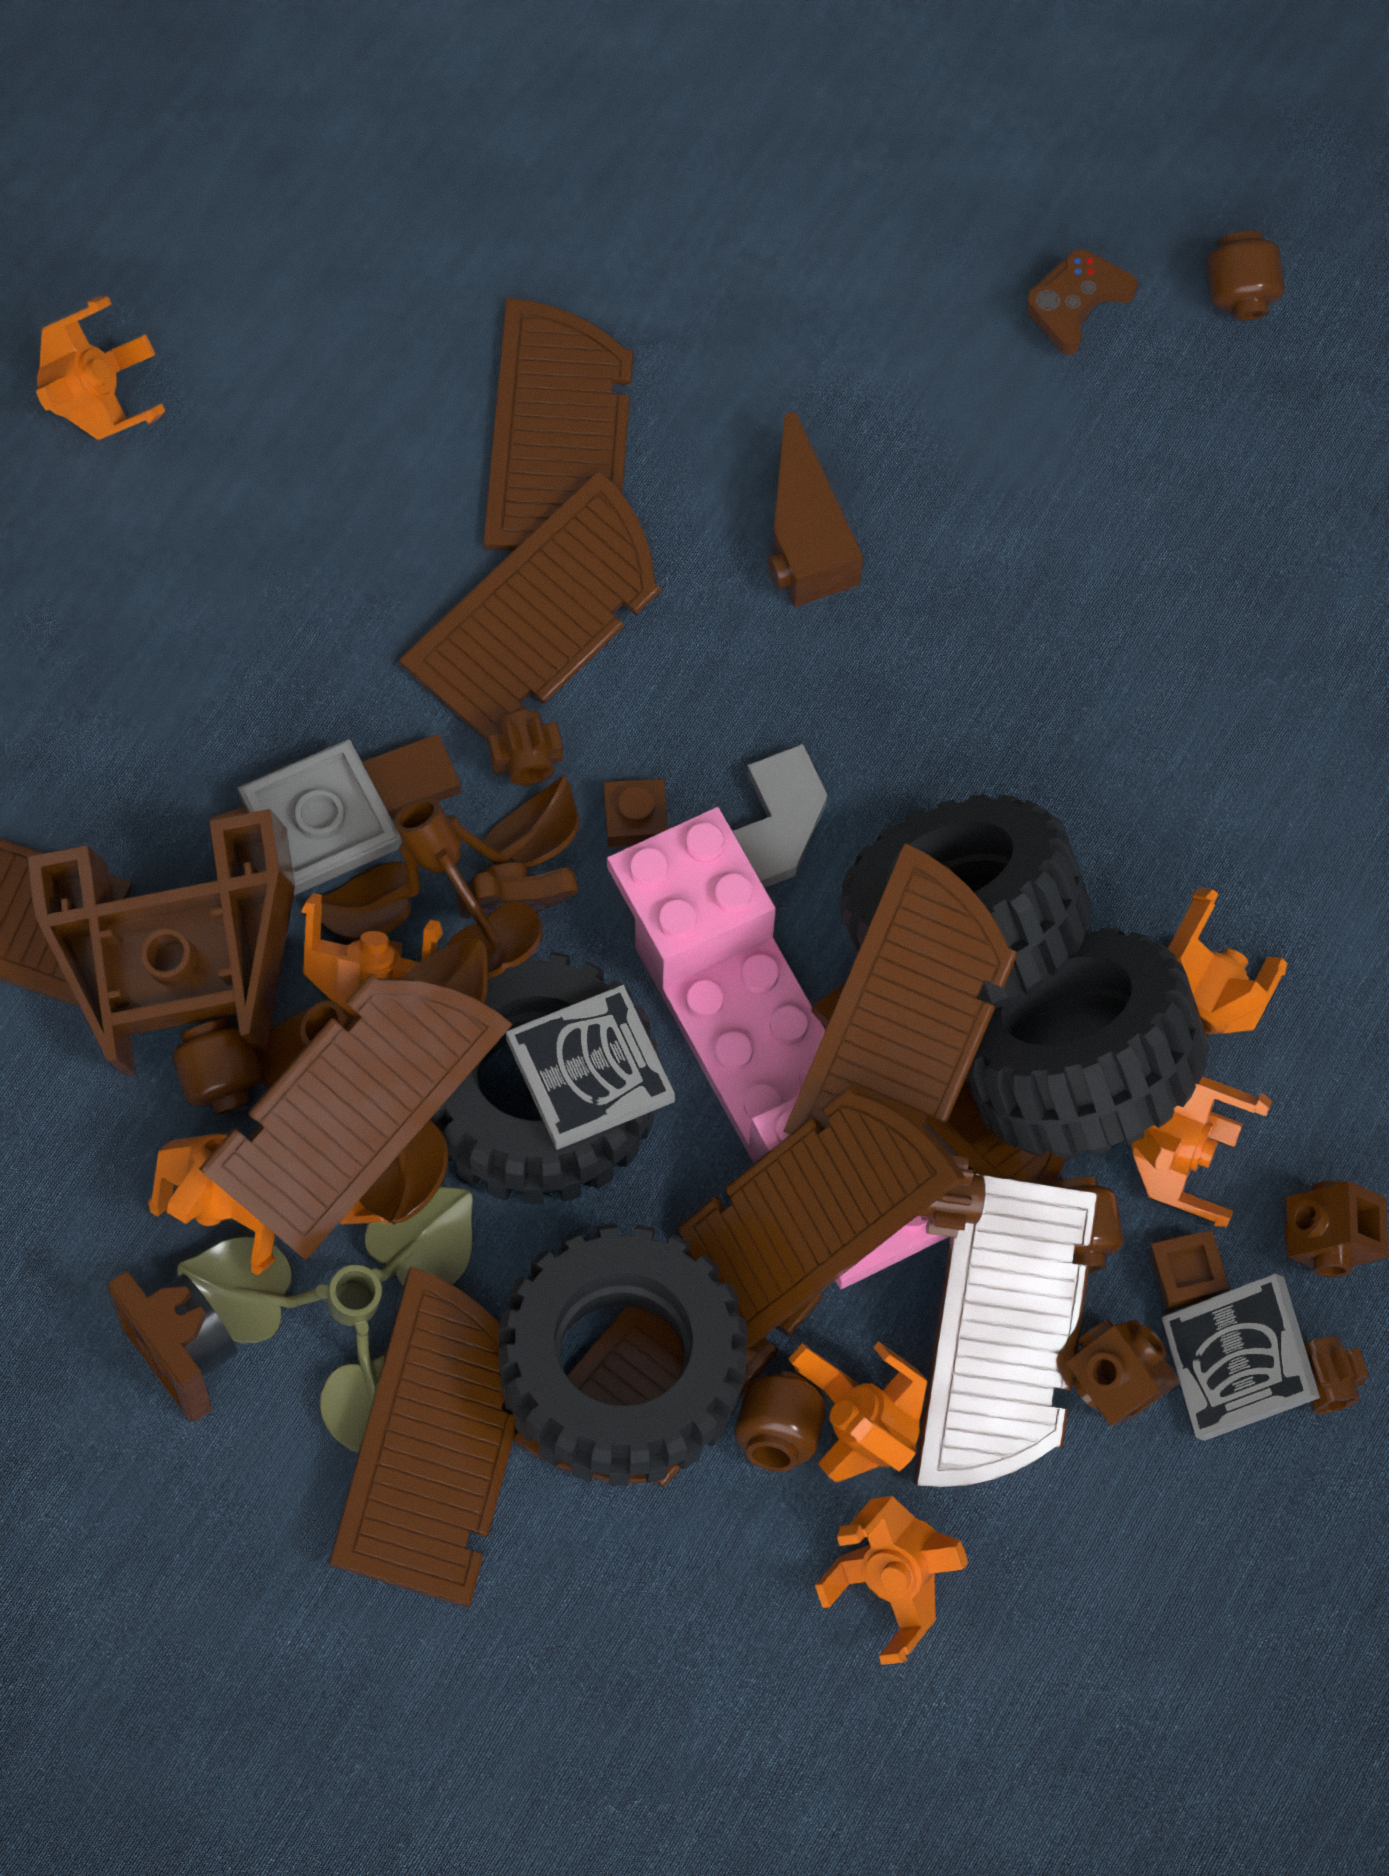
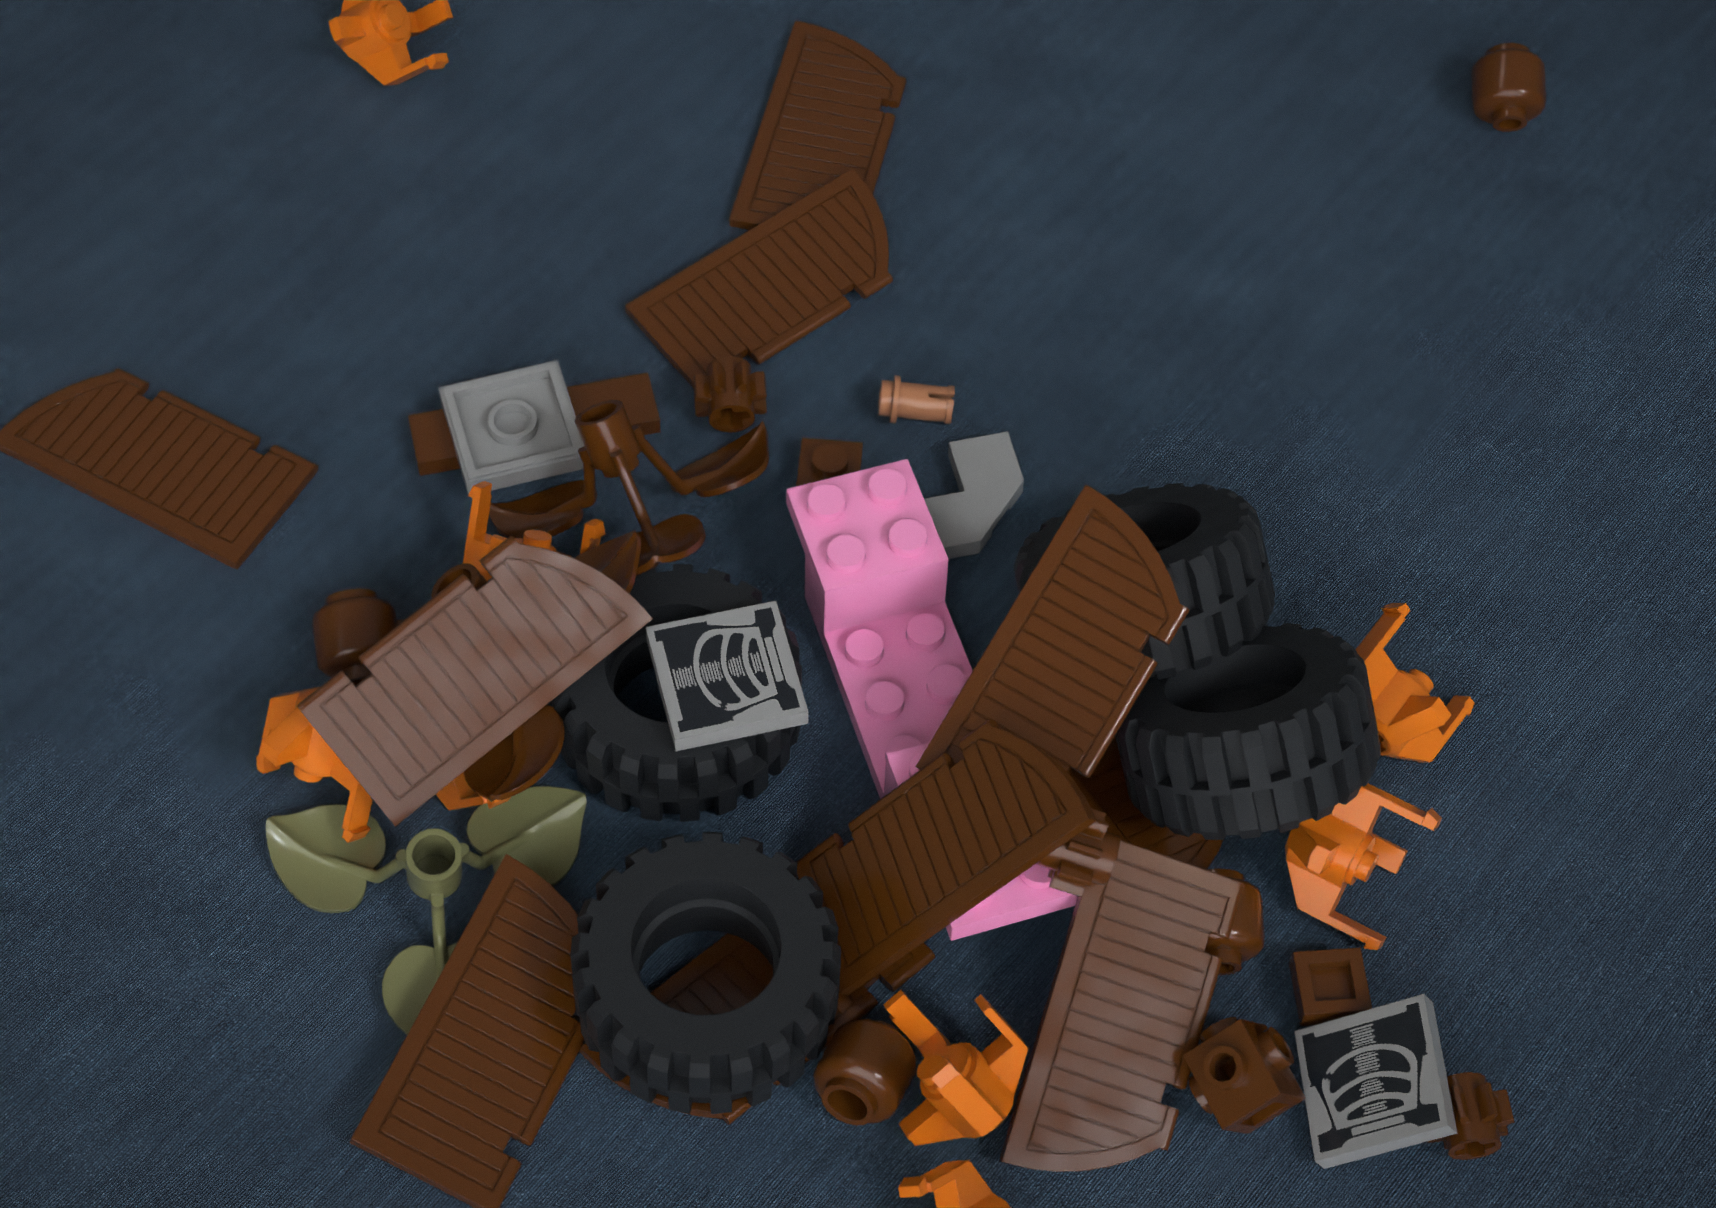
camera: 10 degrees right, 10 degrees down
reddish brown wedge [27,809,295,1076] -> none
reddish brown piece [107,1270,237,1422] -> none
reddish brown piece [457,862,579,919] -> none
reddish brown slope [767,411,863,608] -> none
reddish brown piece [1026,249,1138,355] -> none
reddish brown brick [1284,1180,1389,1277] -> none
none -> nougat pin [878,375,955,425]

